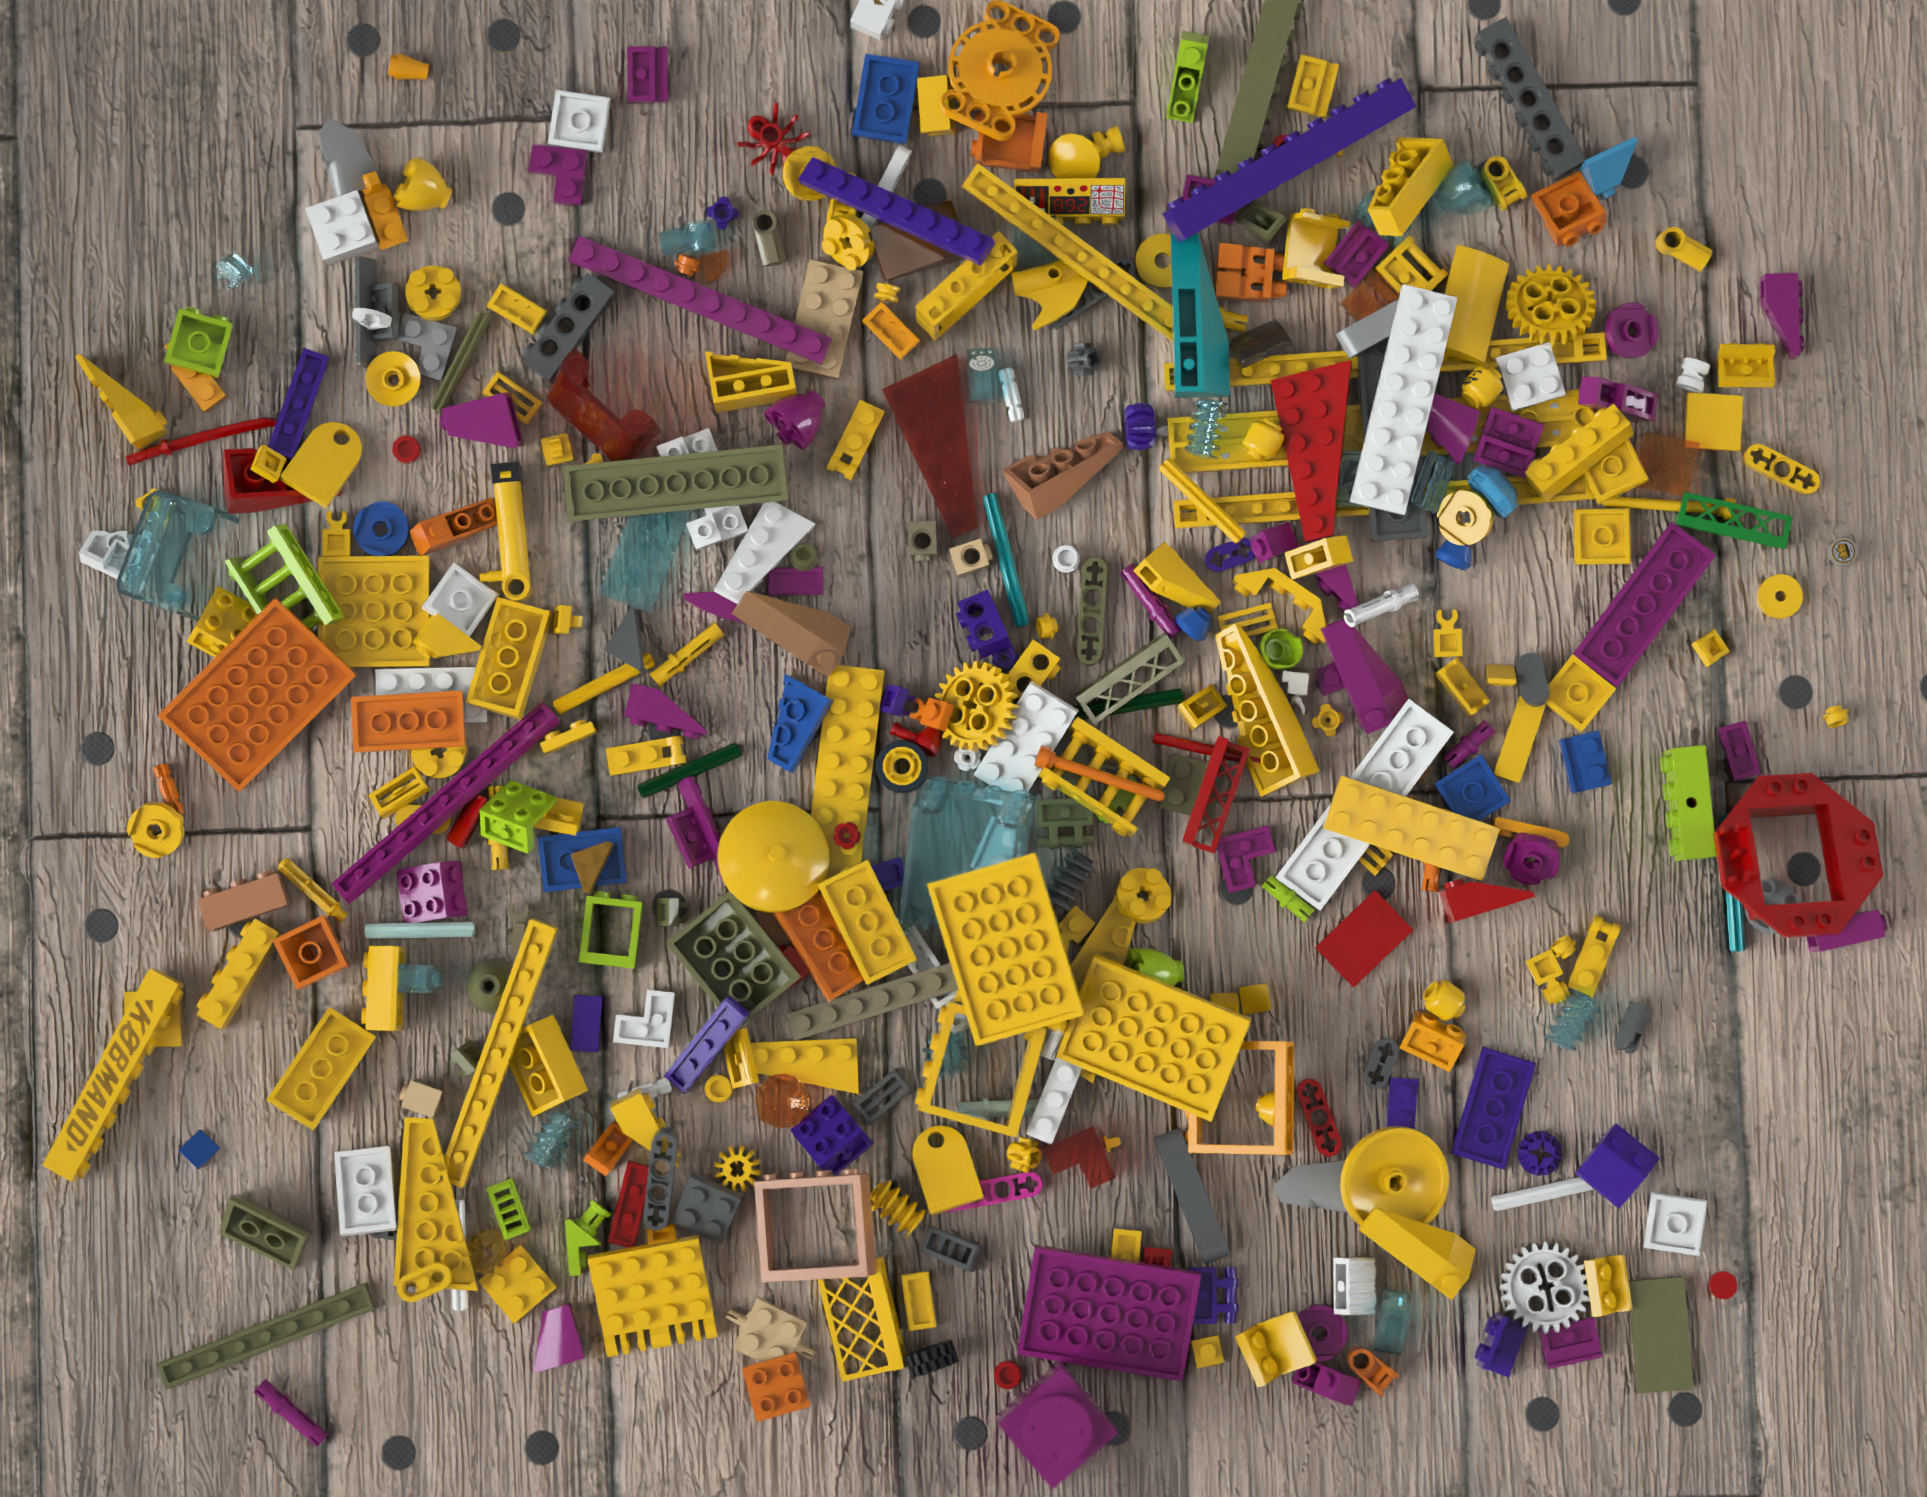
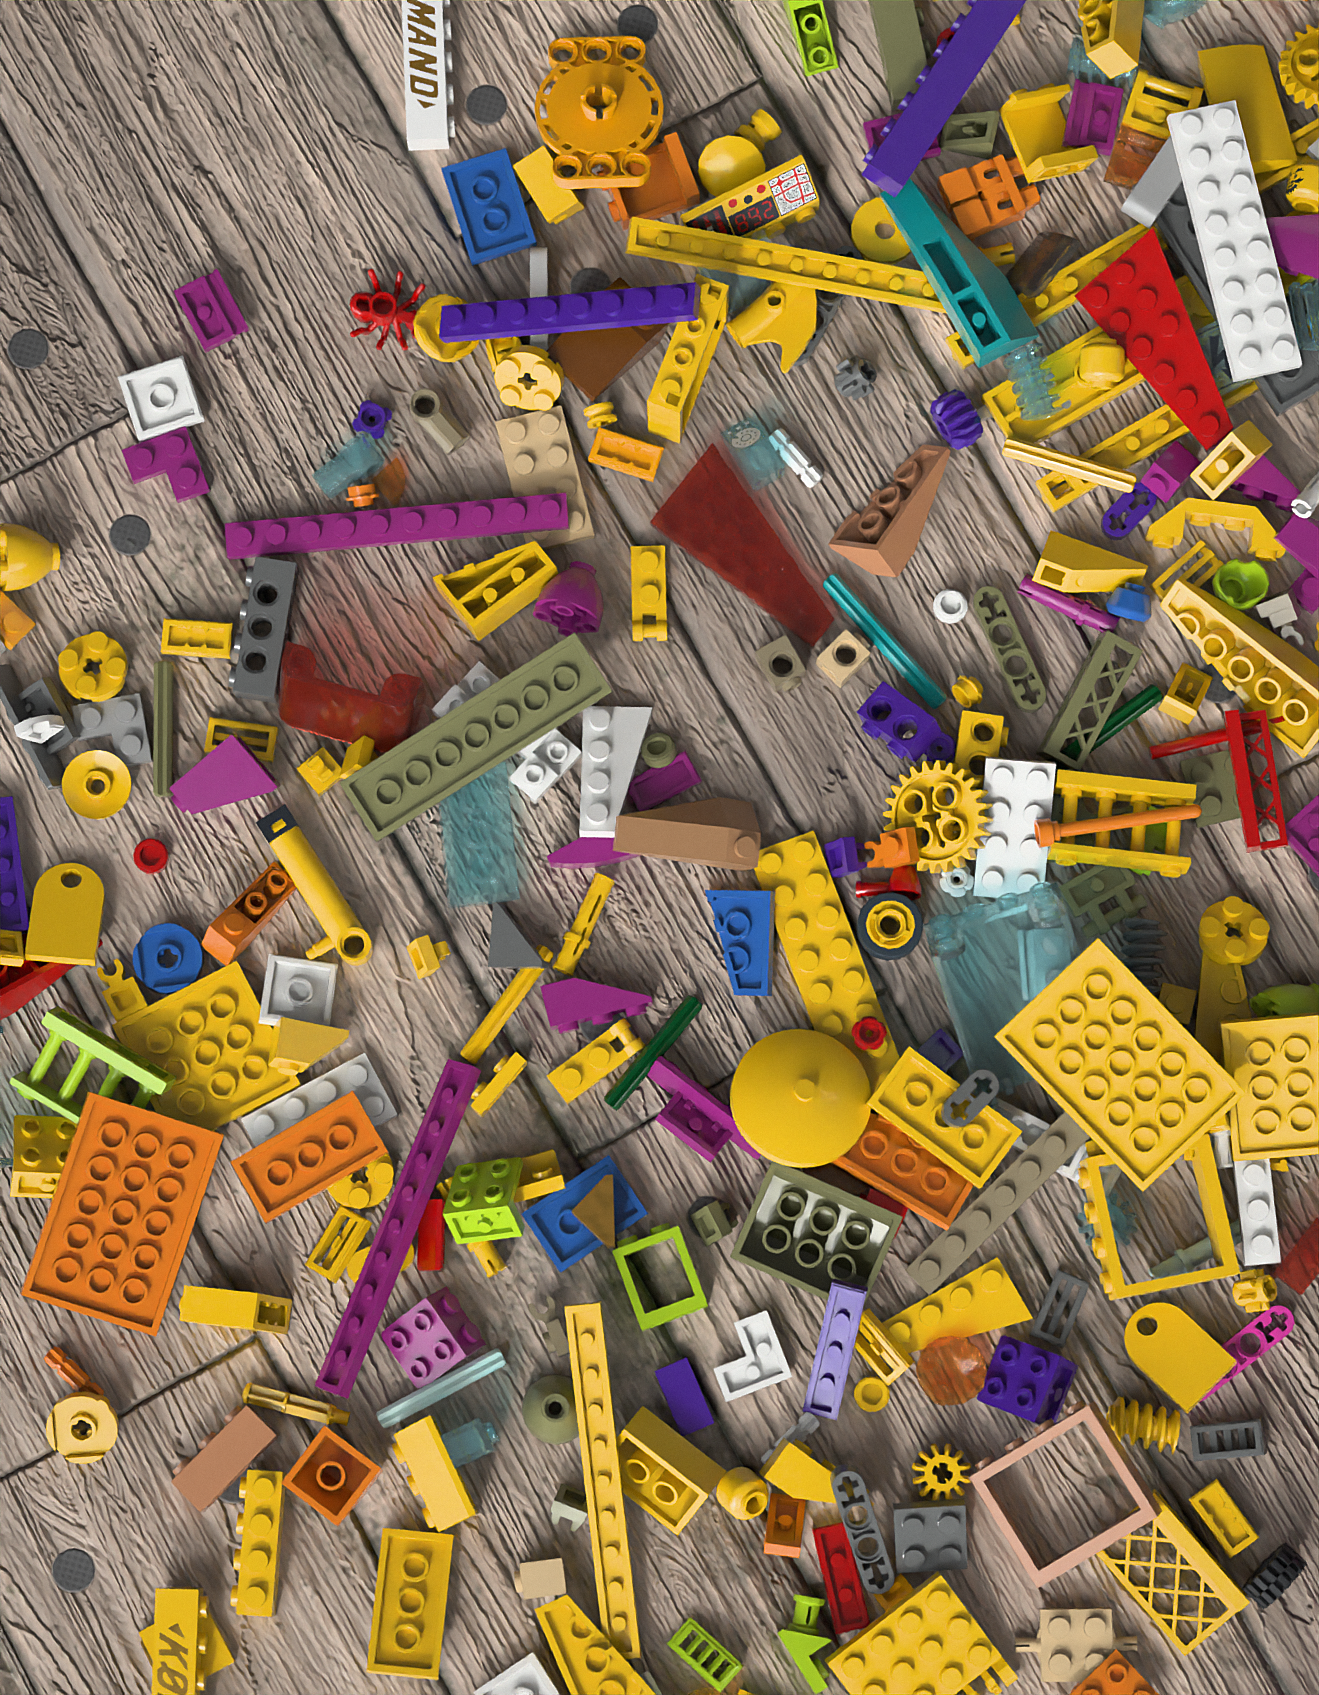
camera: 25 degrees left, 5 degrees down
yellow slope [465,597,553,720] -> none
clear light blue piece [522,1107,580,1170] -> none
none -> yellow slope [179,1285,292,1335]
none -> yellow tile [340,735,375,779]
none -> yellow head [716,1467,769,1520]
none -> dark grey beam [941,1069,999,1128]

